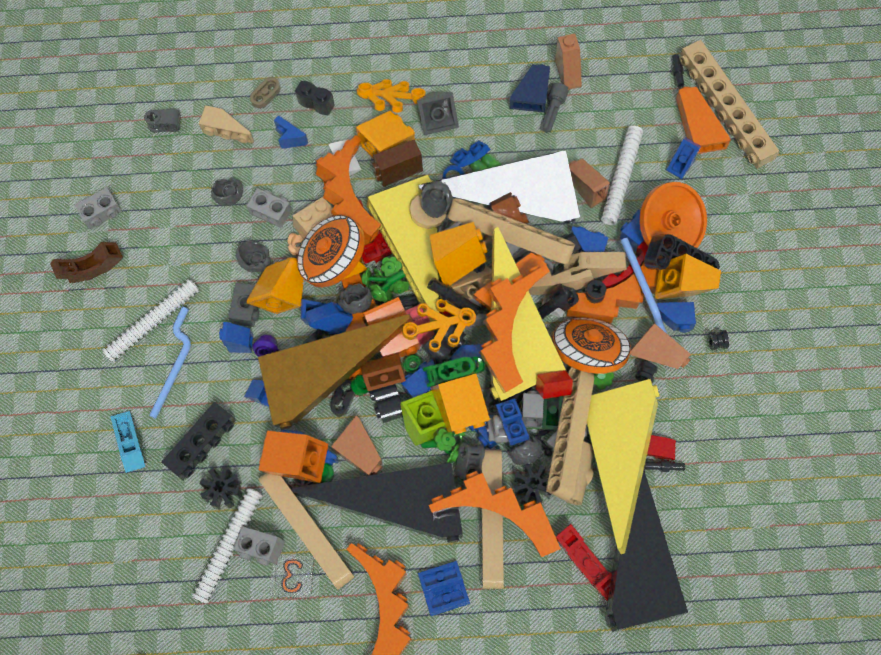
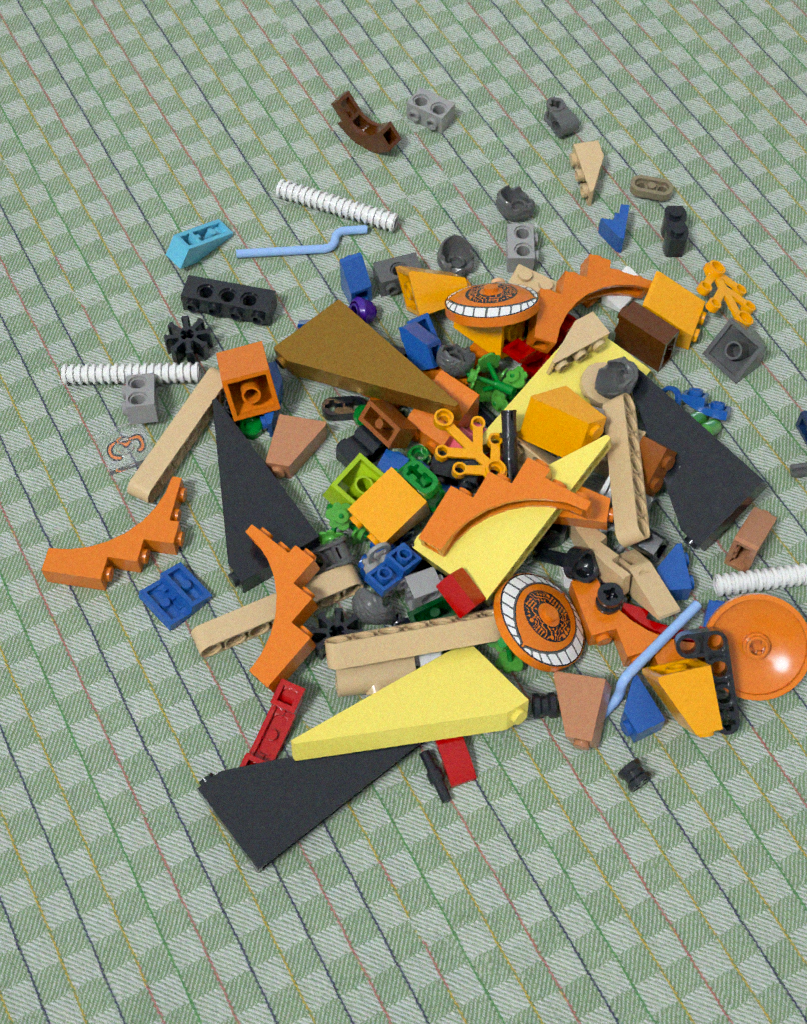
camera: 60 degrees right, 10 degrees down
none -> tan slope [546,311,610,375]

